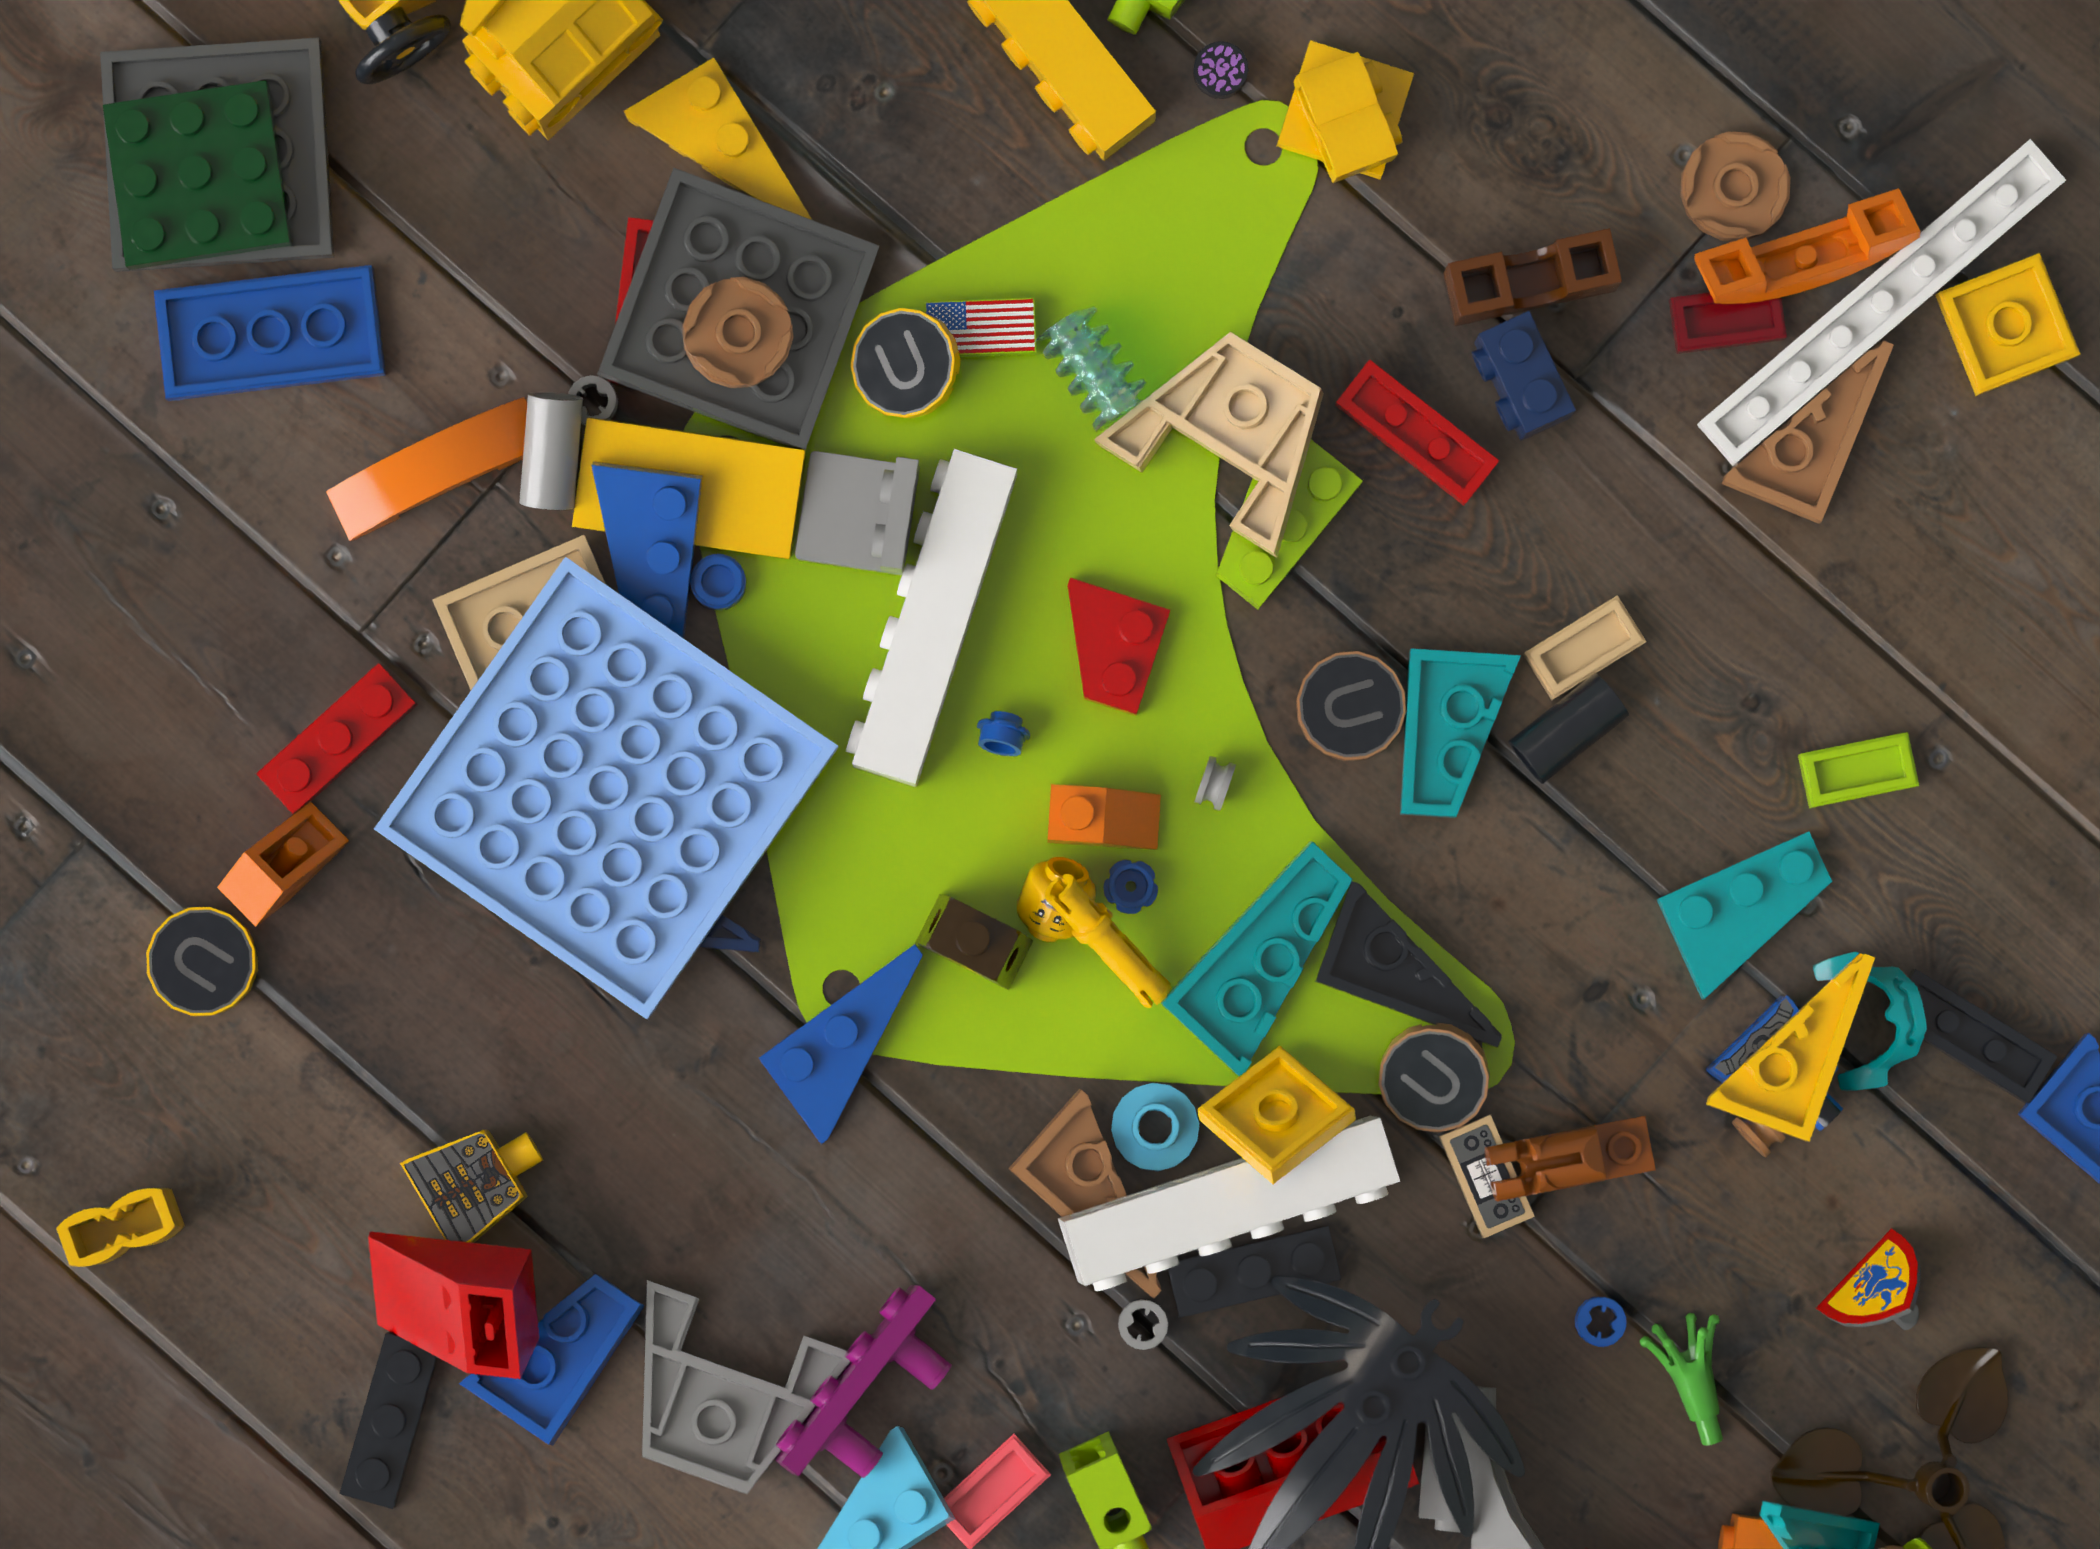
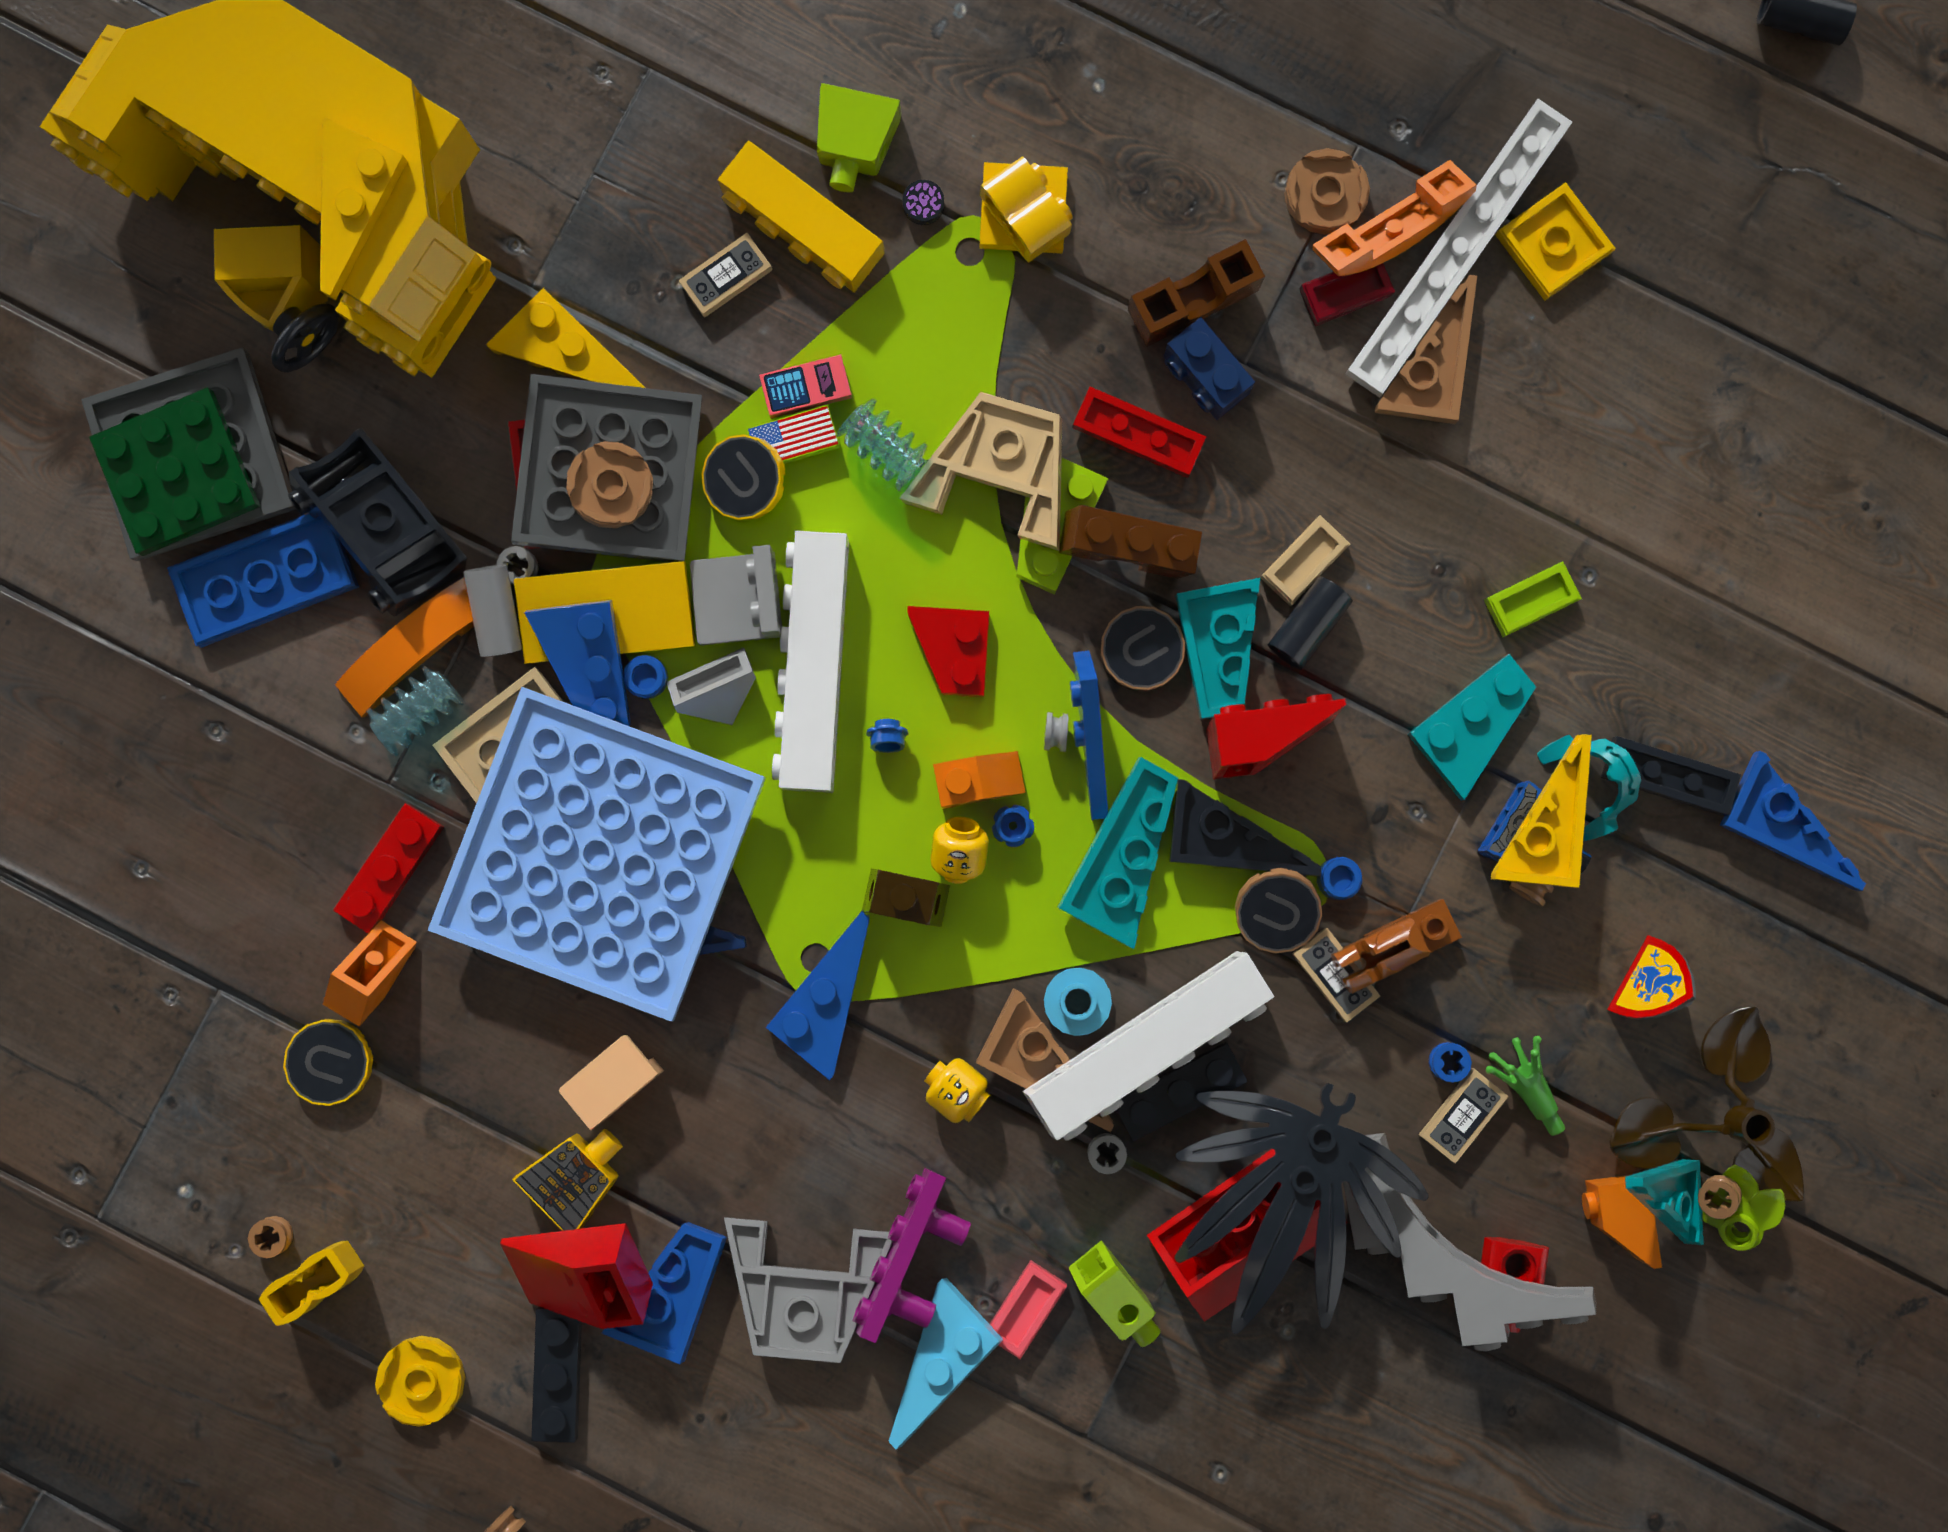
camera: 10 degrees left, 0 degrees up
yellow pin [1044,874,1171,1008] -> none
yellow tile [1198,1046,1356,1184] -> none
none -> medium nougat bush [248,1216,293,1258]
none -> black piece [288,428,467,617]
none -> clear light blue piece [366,666,465,757]
none -> yellow tile [375,1336,465,1427]
none -> light nougat panel [559,1035,664,1130]
none -> light grey slope [666,648,756,725]
none -> tile [679,233,772,318]
none -> tile [759,355,852,418]
none -> yellow head [924,1058,990,1123]
none -> reddish brown arch [1059,505,1202,579]
none -> blue wing [1070,651,1108,820]
none -> red slope [1206,694,1346,780]
none -> blue tile [1317,857,1362,900]
none -> tile [1418,1068,1509,1164]

